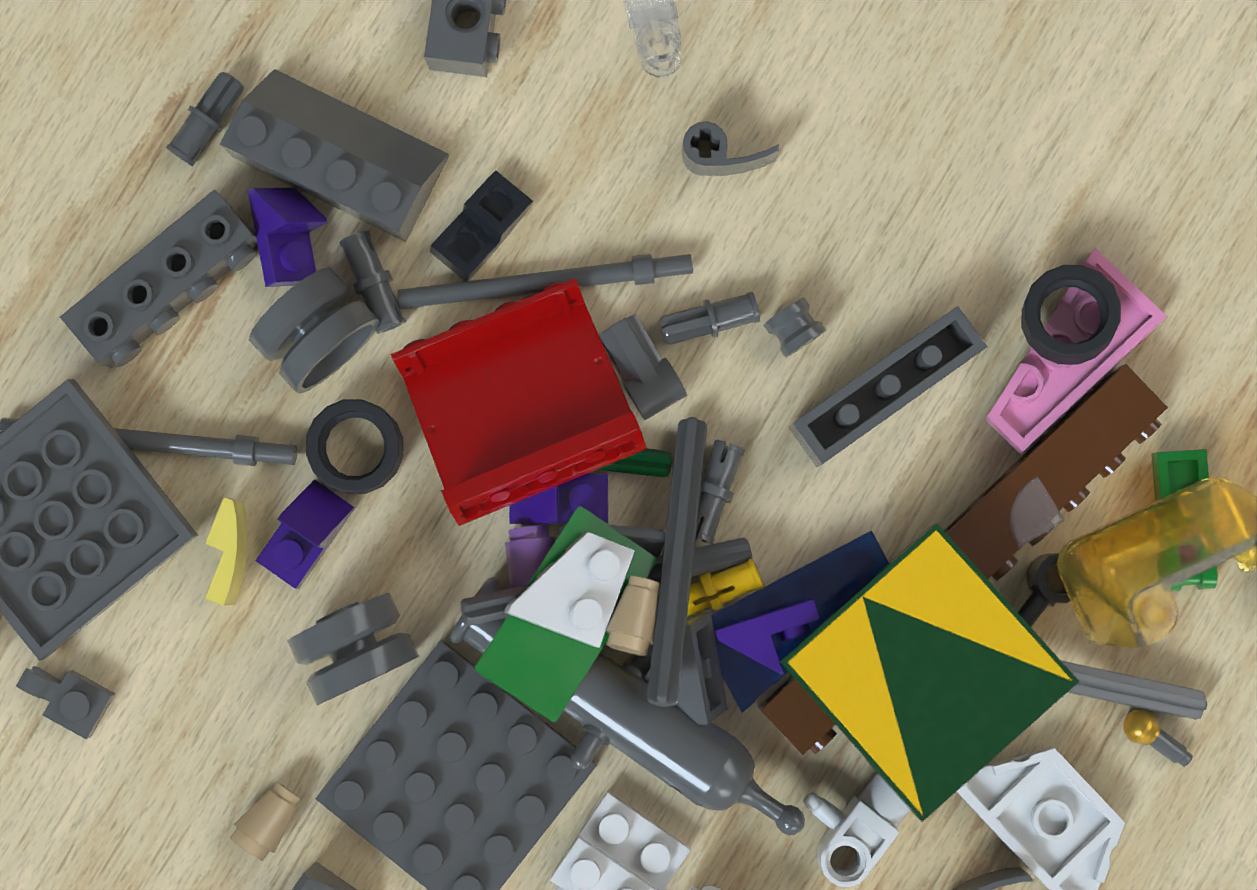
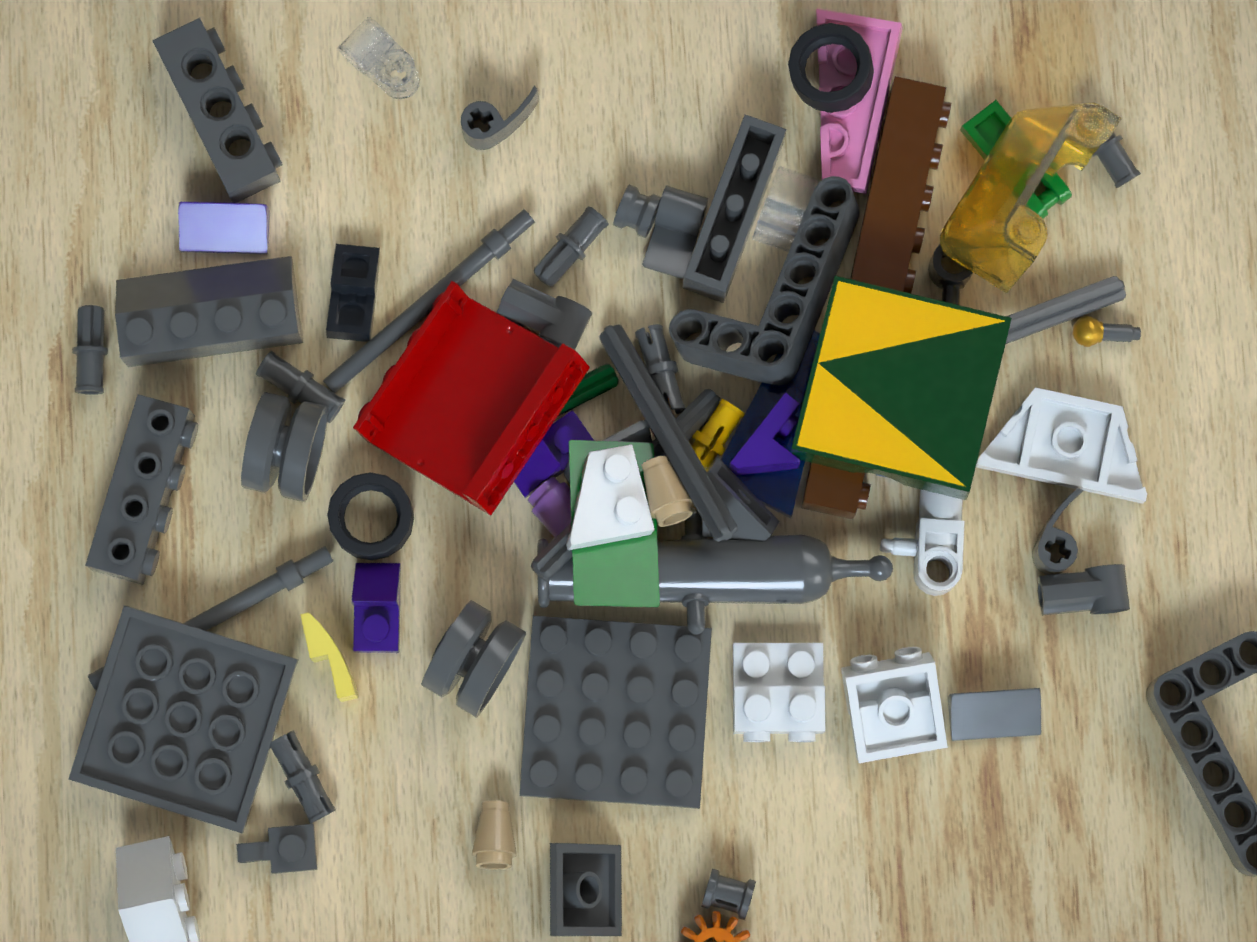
camera: 40 degrees left, 5 degrees down
dark purple slope [248,188,328,287] -> none
clear tile [1010,477,1065,547] -> none
none -> slope [178,202,270,254]
none -> dark grey pin [270,730,336,824]
none -> dark grey panel [642,186,708,278]
none -> dark grey beam [669,176,860,386]
none -> clear panel [752,166,820,252]

